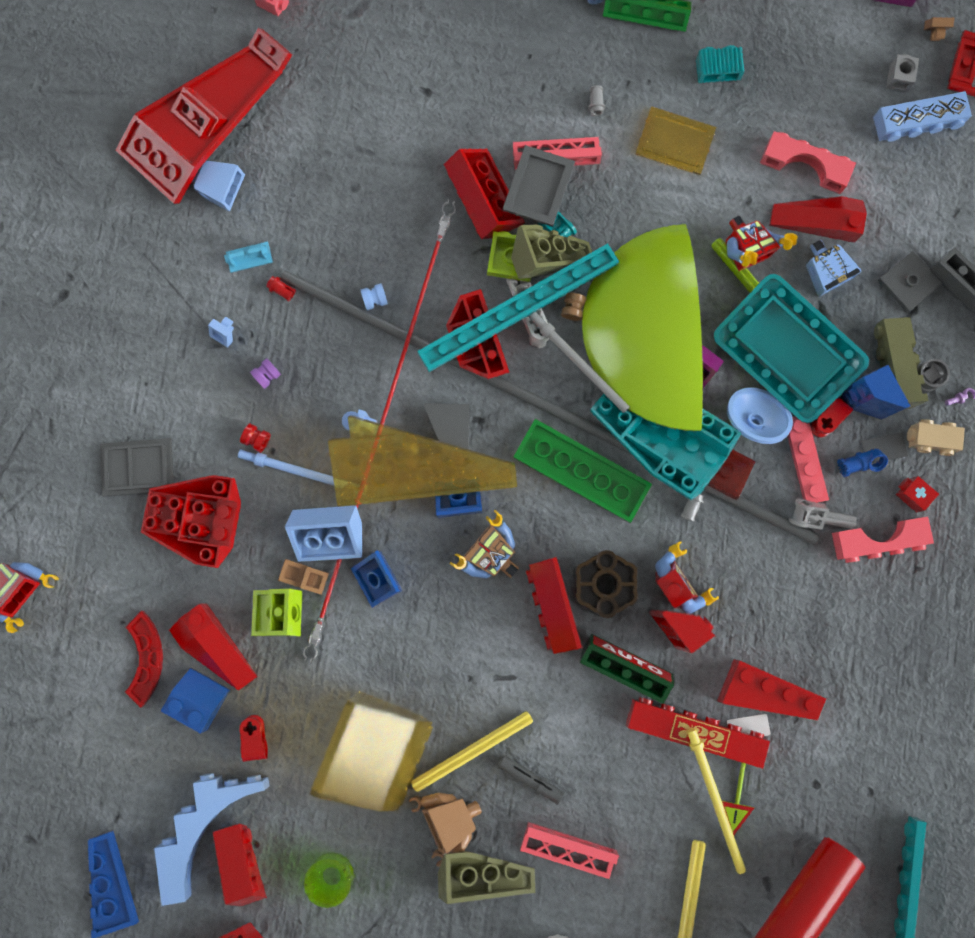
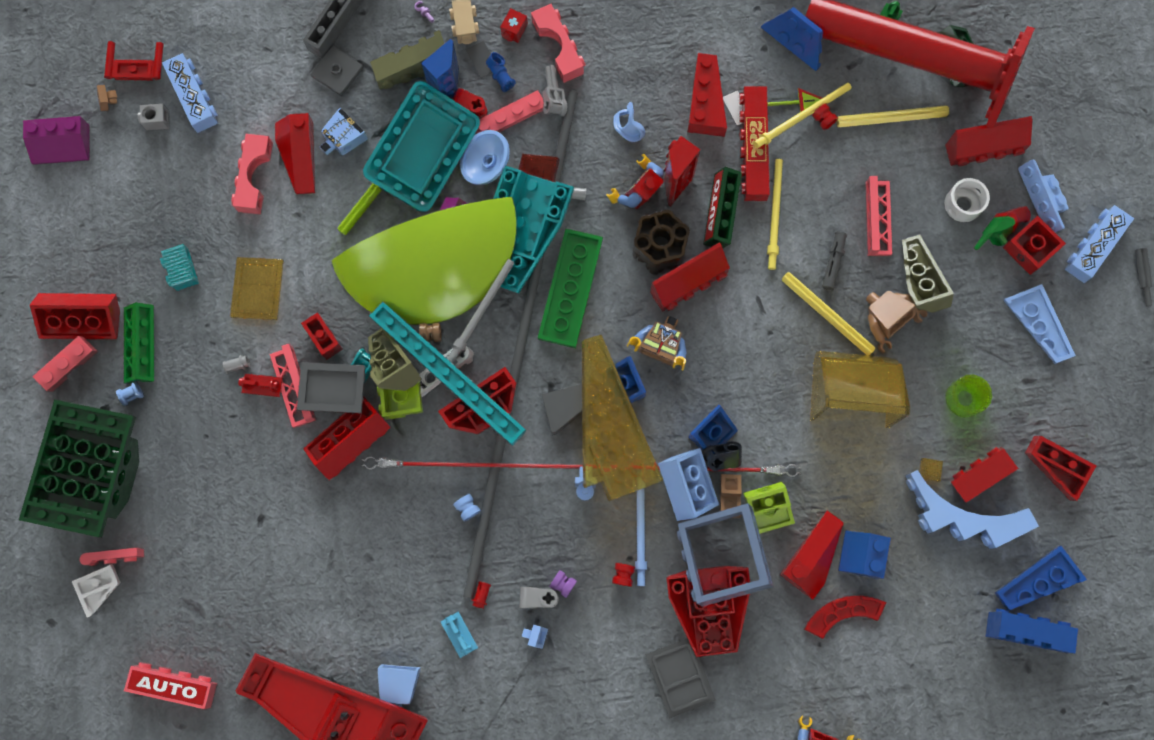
camera: 110 degrees left, 5 degrees down
red piece [239,715,268,762] -> none
torso [726,216,798,271] -> none
flat silver wheel [917,359,950,393] -> none
none -> red hinge [238,374,283,397]
none -> red brick [301,312,343,360]
none -> light grey piece [519,587,559,609]
none -> light blue piece [613,102,645,142]
none -> sand blue window [677,503,774,607]
none -> black piece [702,441,742,471]
none -> blue wing [761,7,823,71]
none -> light yellow bar [767,159,783,270]
none -> red wheel [812,103,839,131]
none -> clear yellow plate [919,458,943,482]
none -> blue wedge [985,609,1078,654]

